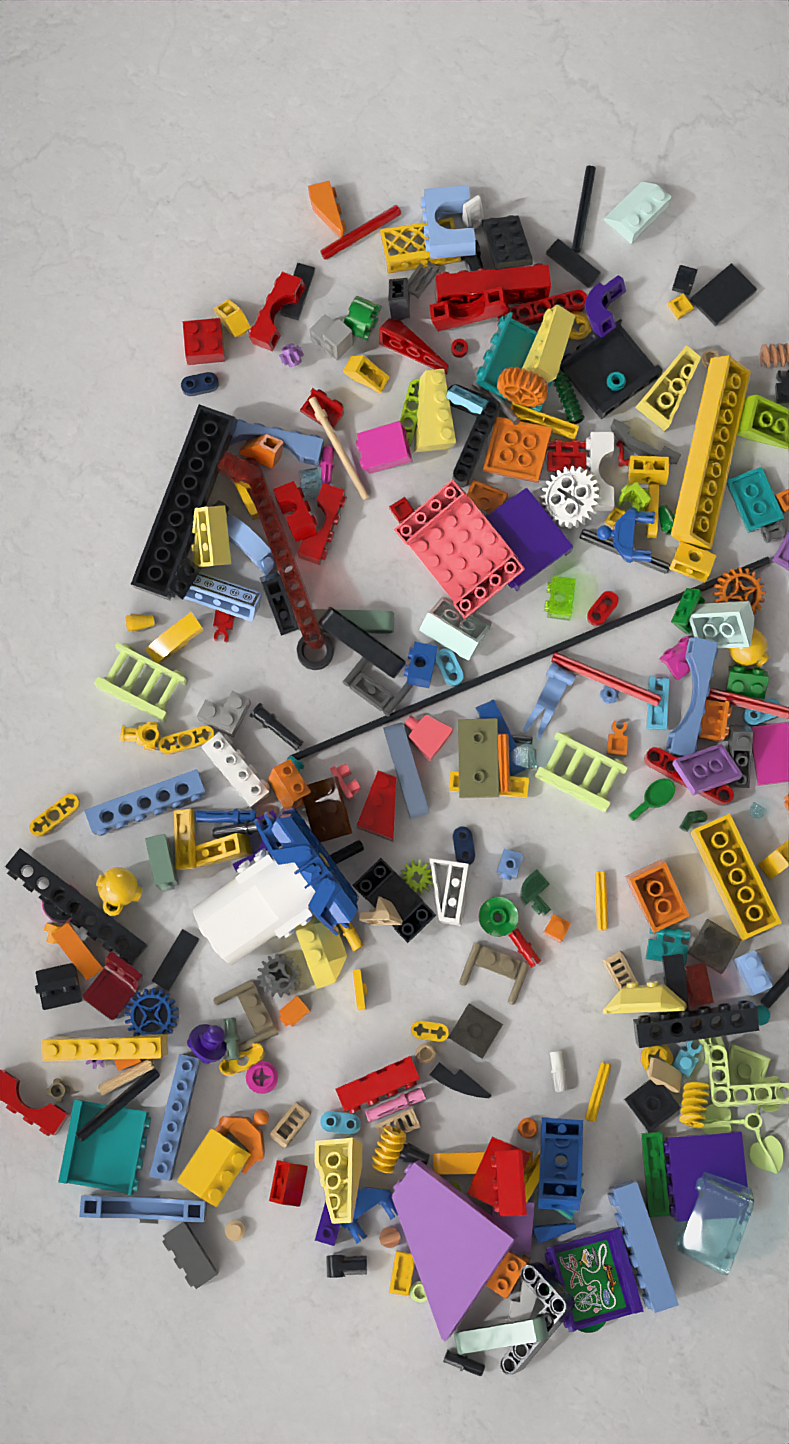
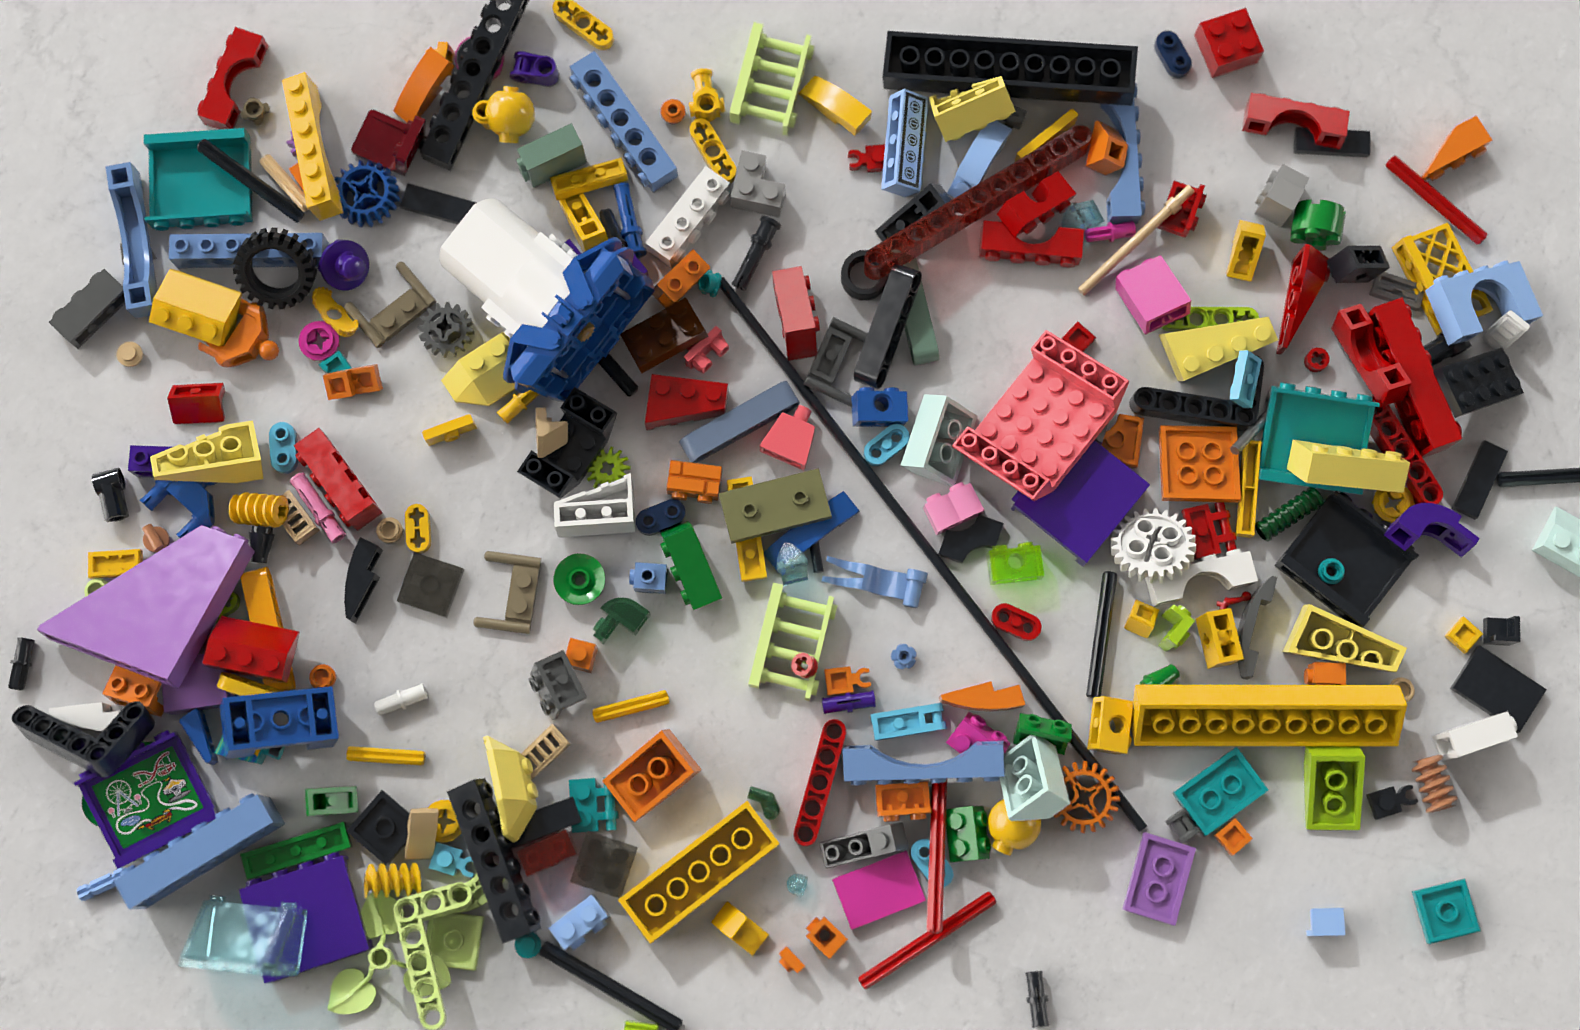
camera: 75 degrees right, 0 degrees up
black bracket [35,963,83,1010] -> none
yellow cone [125,613,154,633] -> none
black hinge [168,557,201,600] -> none
yellow slope [213,299,251,338] -> none
clear red brick [217,451,263,492] -> none
sand green pin [223,1018,240,1060] -> none
tan slope [269,1102,311,1148] -> none
orange brick [278,995,311,1027] -> none
medium lavender gear [279,343,304,367] -> none
beam [454,1317,549,1354] -> none
red slope [491,1150,527,1216] -> none
orange gear [497,367,549,407] -> none
orange axle [498,734,510,792] -> none
red pin [508,928,542,968] -> none
axle [551,652,661,706] -> none
blue connector [597,507,655,563] -> none
green piece [628,778,675,821] -> none
yellow beam [646,484,659,538] -> none
medium lavender plate [672,743,743,795] -> none
none -> light blue axle [77,867,126,901]
none -> black tyre [233,227,317,310]
none -> green slope [305,786,358,817]
none -> teal tile [318,350,352,374]
none -> orange slope [322,364,383,400]
none -> dark purple piece [509,51,559,87]
none -> dark grey bracket [528,650,587,720]
none -> green wedge [660,521,722,610]
none -> orange plate [661,99,685,124]
none -> orange brick [667,460,722,504]
none -> wedge [772,266,820,361]
none -> bush [791,653,818,679]
none -> dark purple pin [822,690,876,714]
none -> bright pink brick [923,482,984,535]
none -> black tile [938,515,1004,564]
none -> orange slope [939,681,1025,712]
none -> orange brick [1304,662,1346,685]
none -> white brick [1432,711,1518,761]

